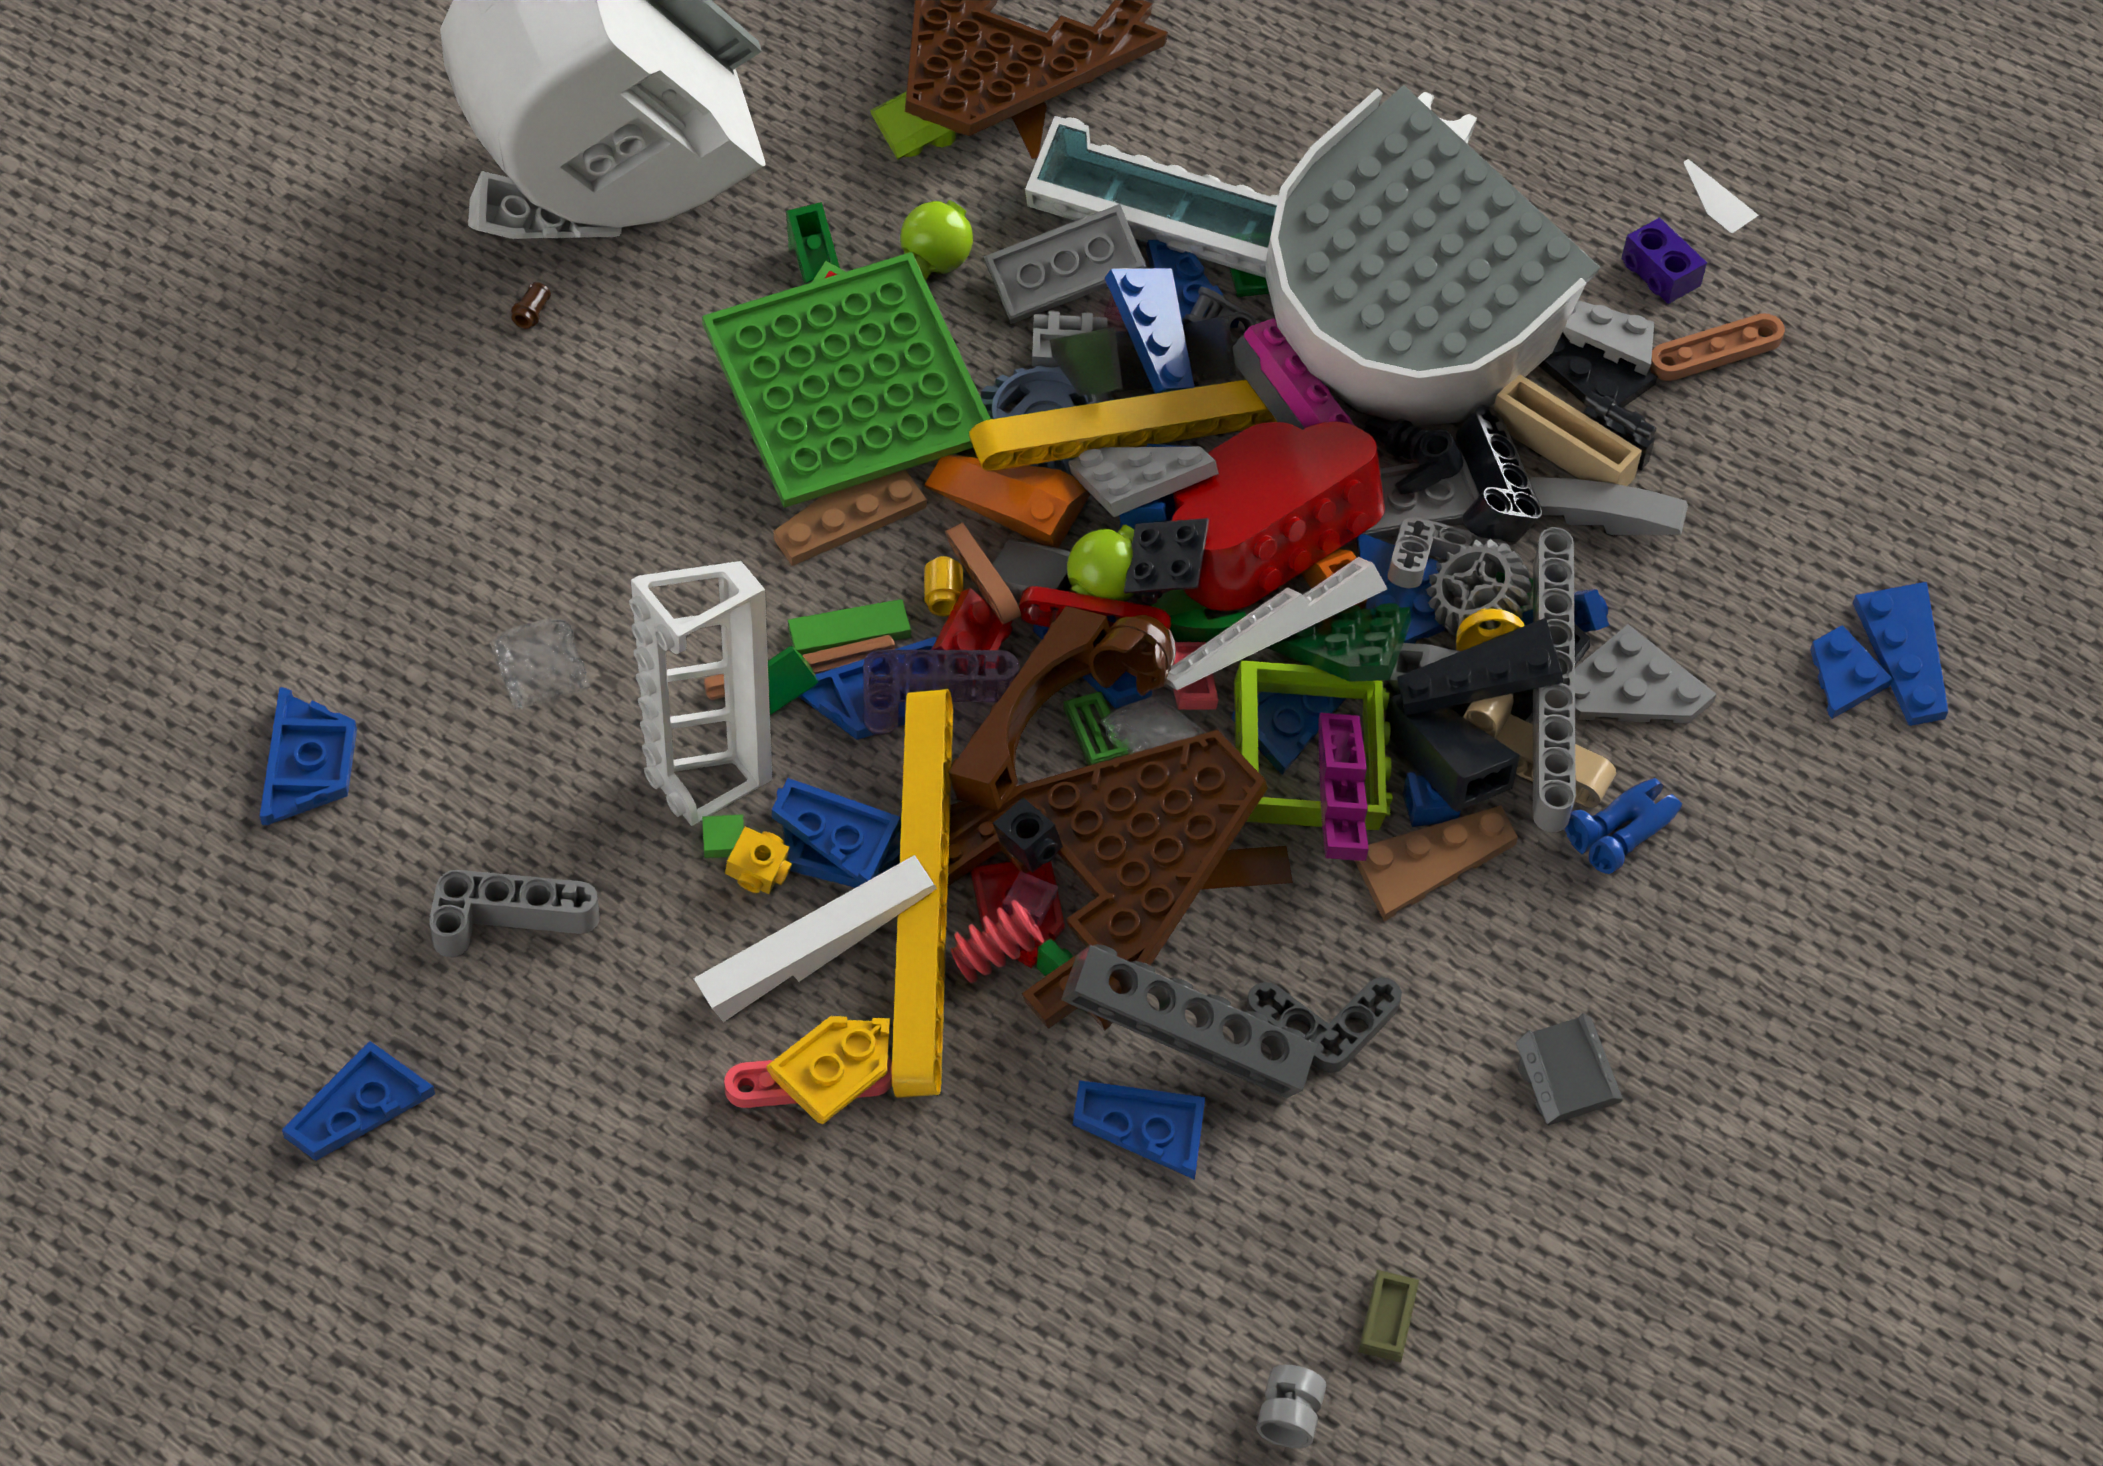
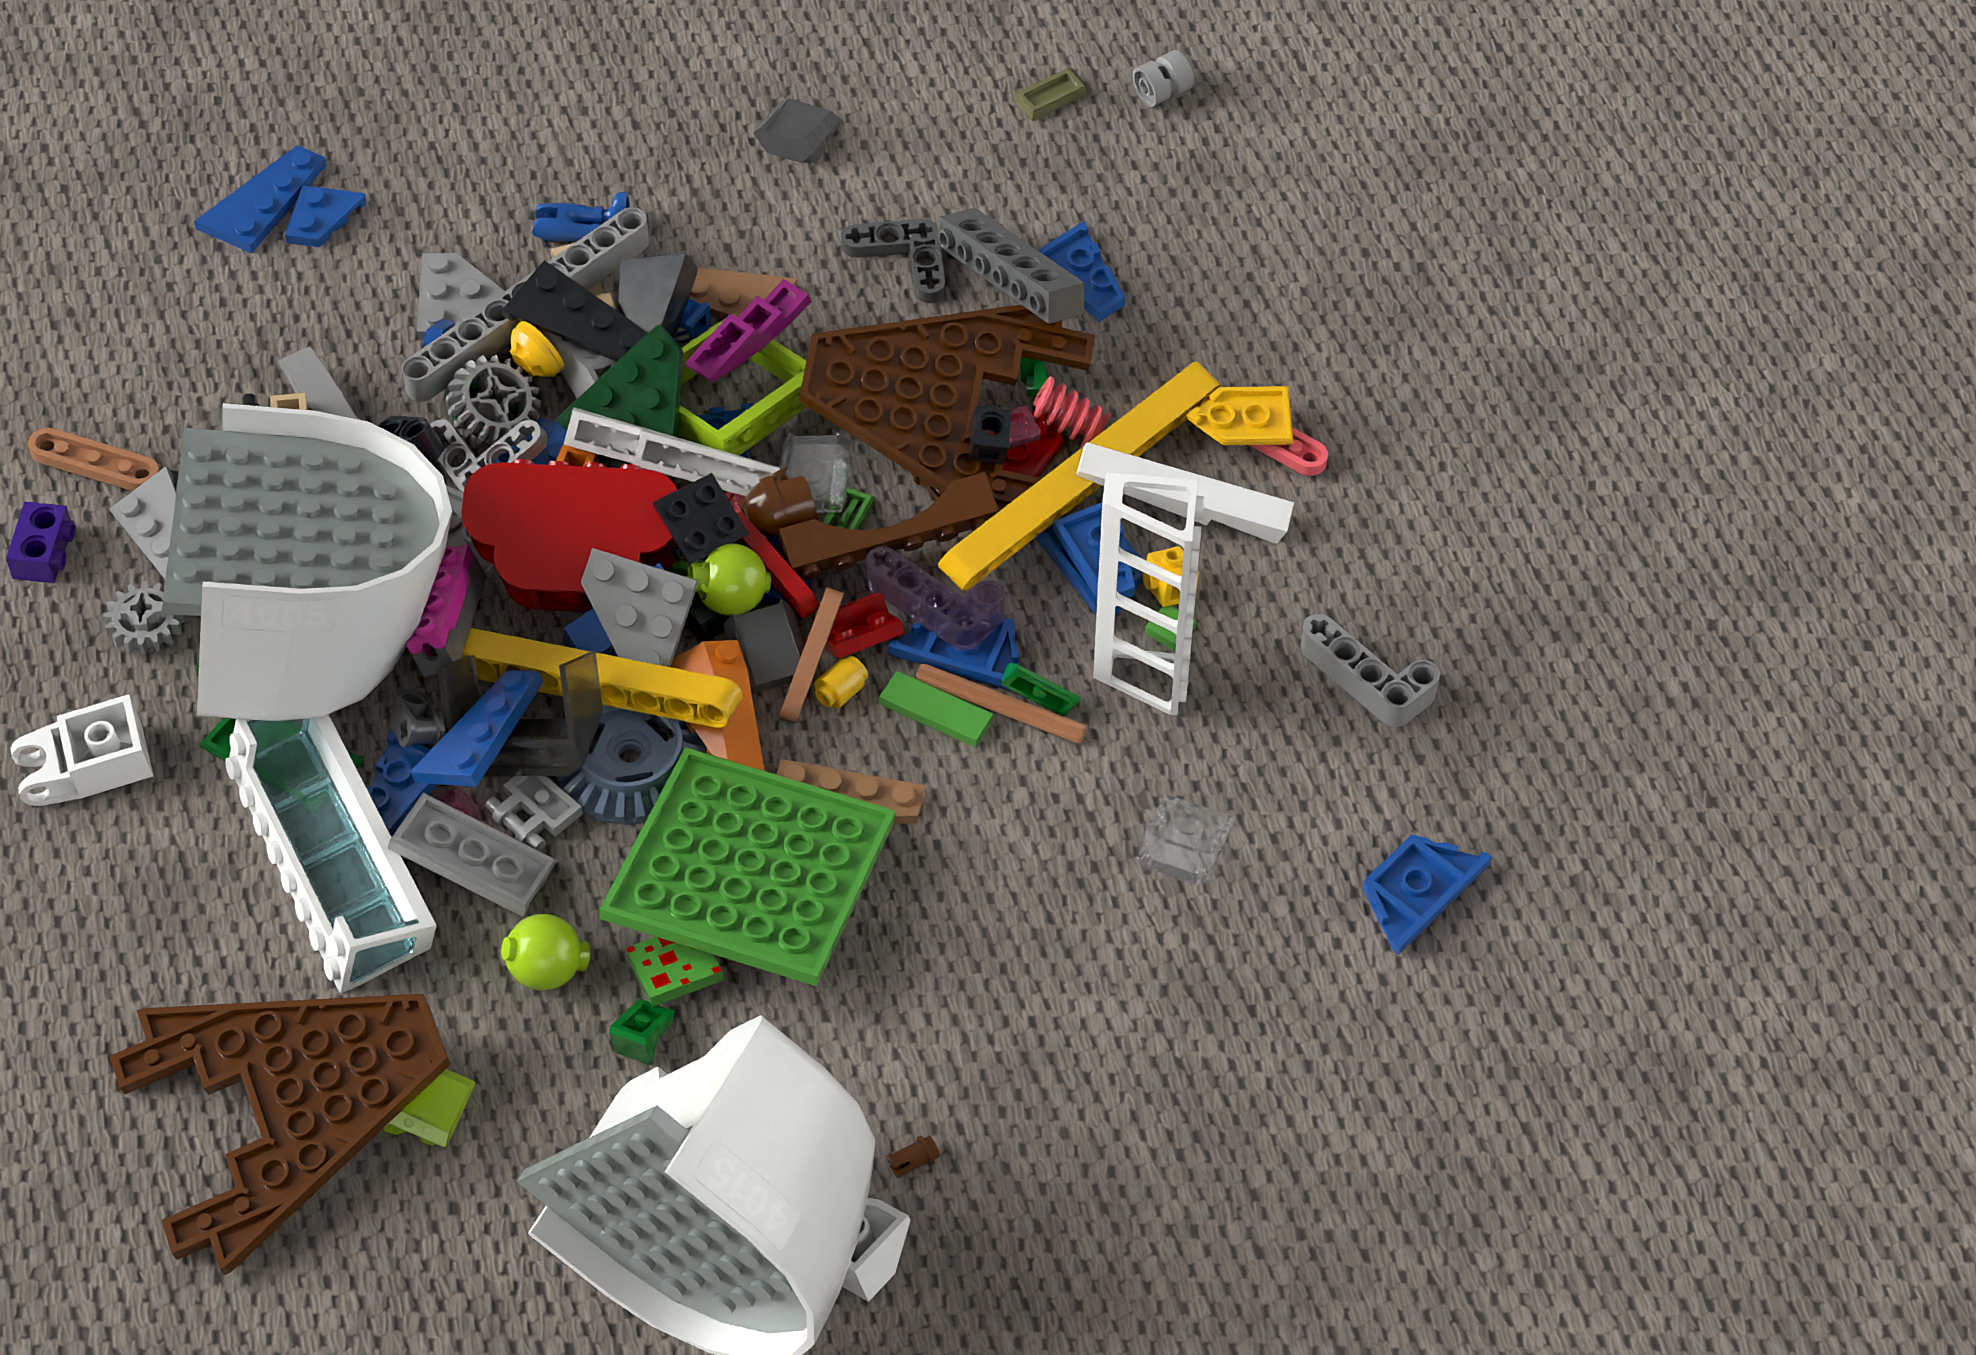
camera: 135 degrees left, 0 degrees up
blue wing [282,1041,435,1161] -> none

